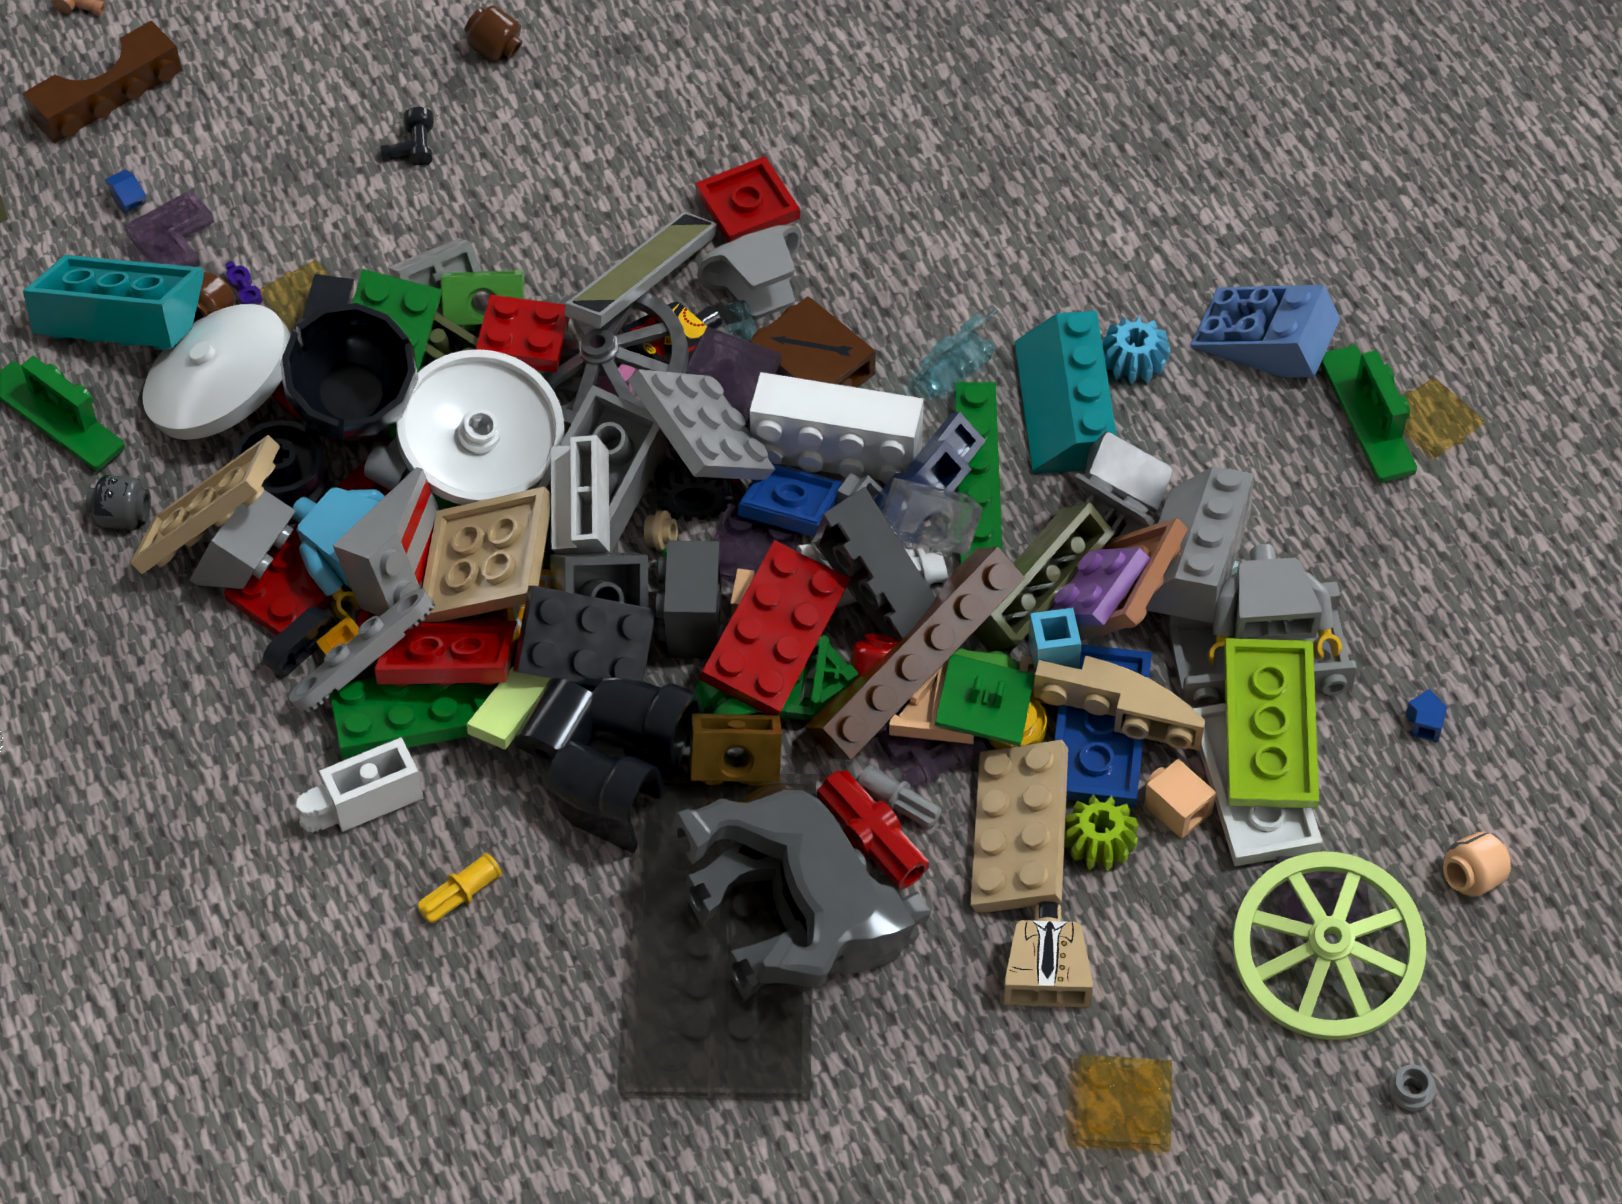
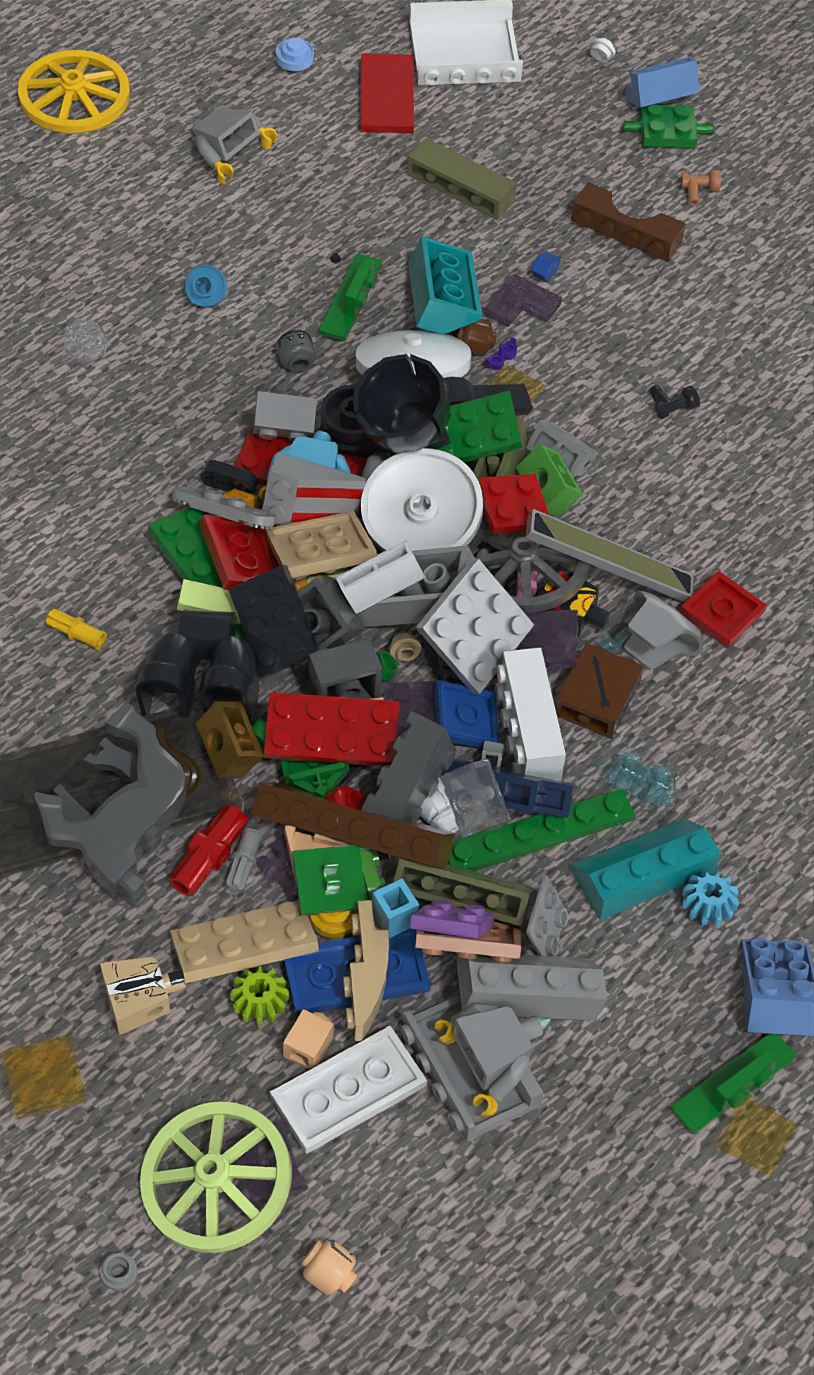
camera: 65 degrees right, 0 degrees up
tan plate [130,435,280,574] -> none
white hinge [295,737,424,833] -> none
reddish brown head [464,5,523,62] -> none
slope [1086,431,1173,514] -> none
lime plate [1224,638,1319,808] -> none
blue piece [1405,689,1447,742] -> none

